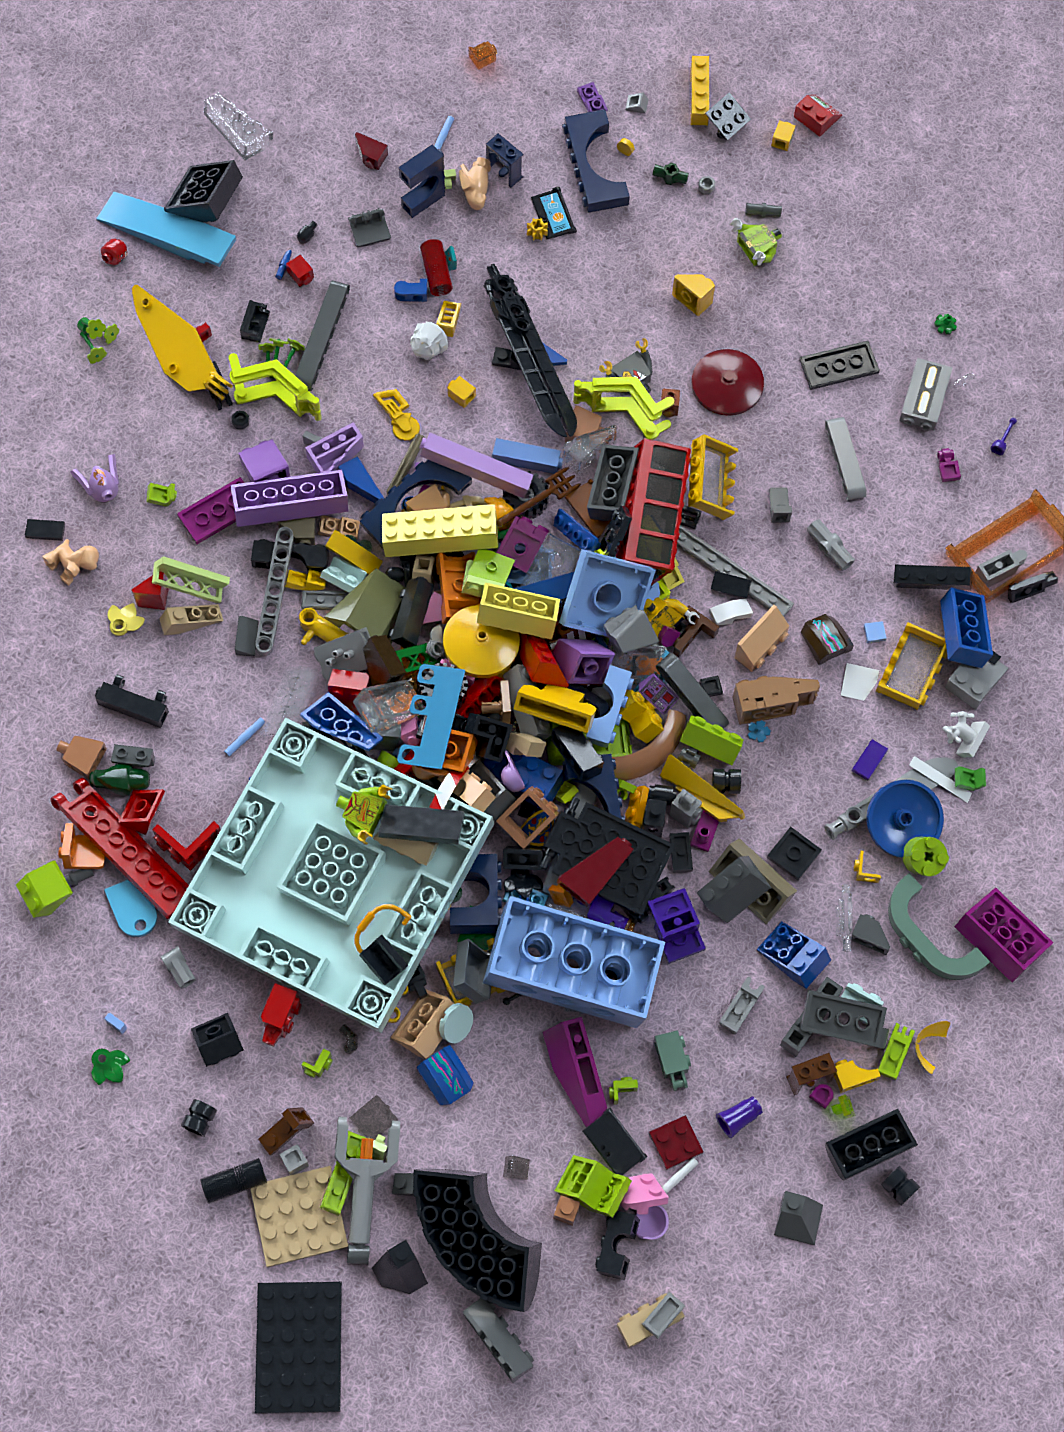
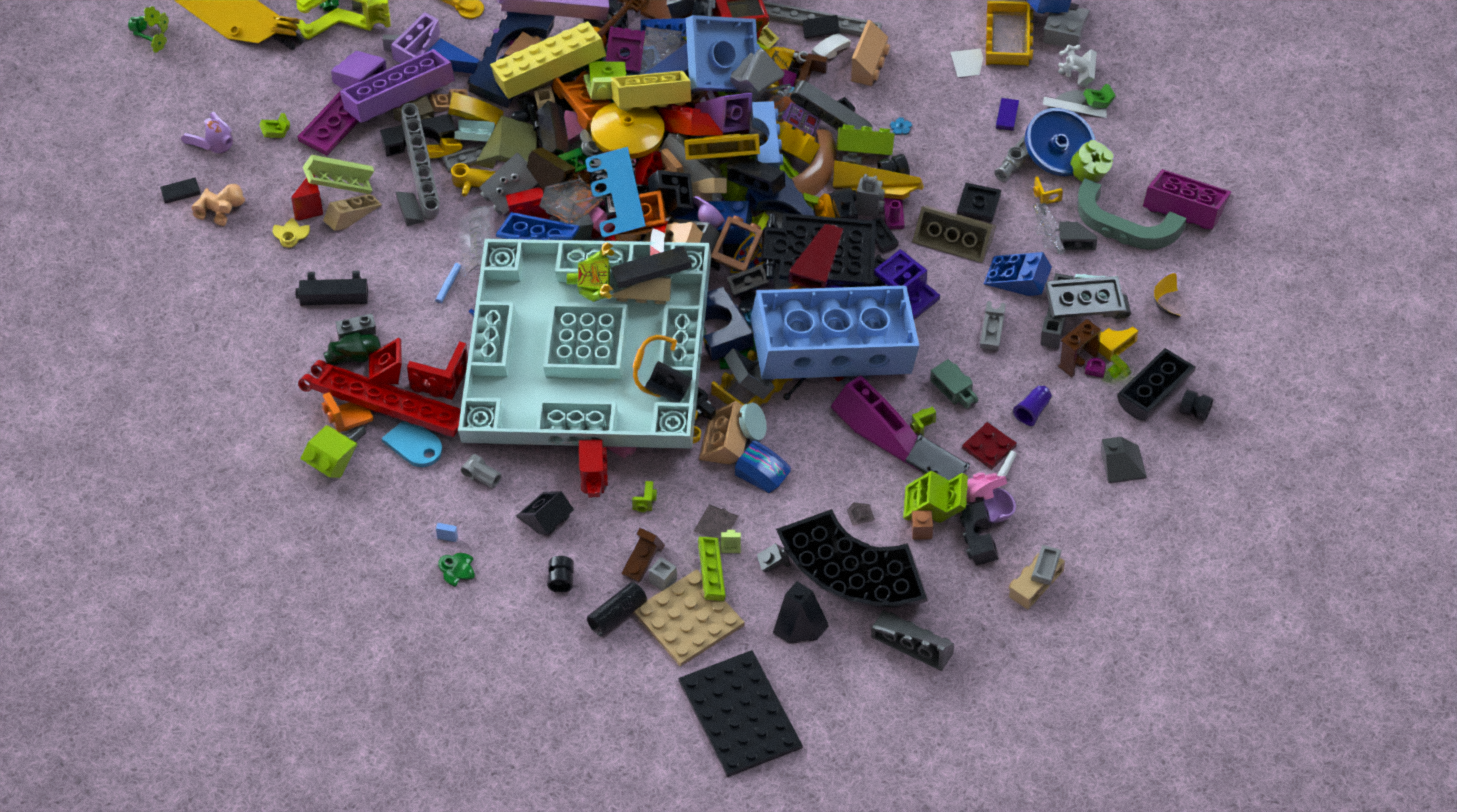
camera: 20 degrees left, 15 degrees down
nougat torso [57,736,107,780] -> none
black tile [232,411,250,429] -> none
light grey piece [334,1116,400,1265] -> none
clear smoke arm [339,1024,358,1054] -> none
dark tan axle [387,434,425,495] -> none
dark grey slope [697,856,772,923] -> none
medium nougat piece [732,676,820,725] -> none
dark brown slope [801,614,854,665] -> none
light blue tile [864,621,887,643] -> none
lime hinge [878,1023,915,1081] -> none

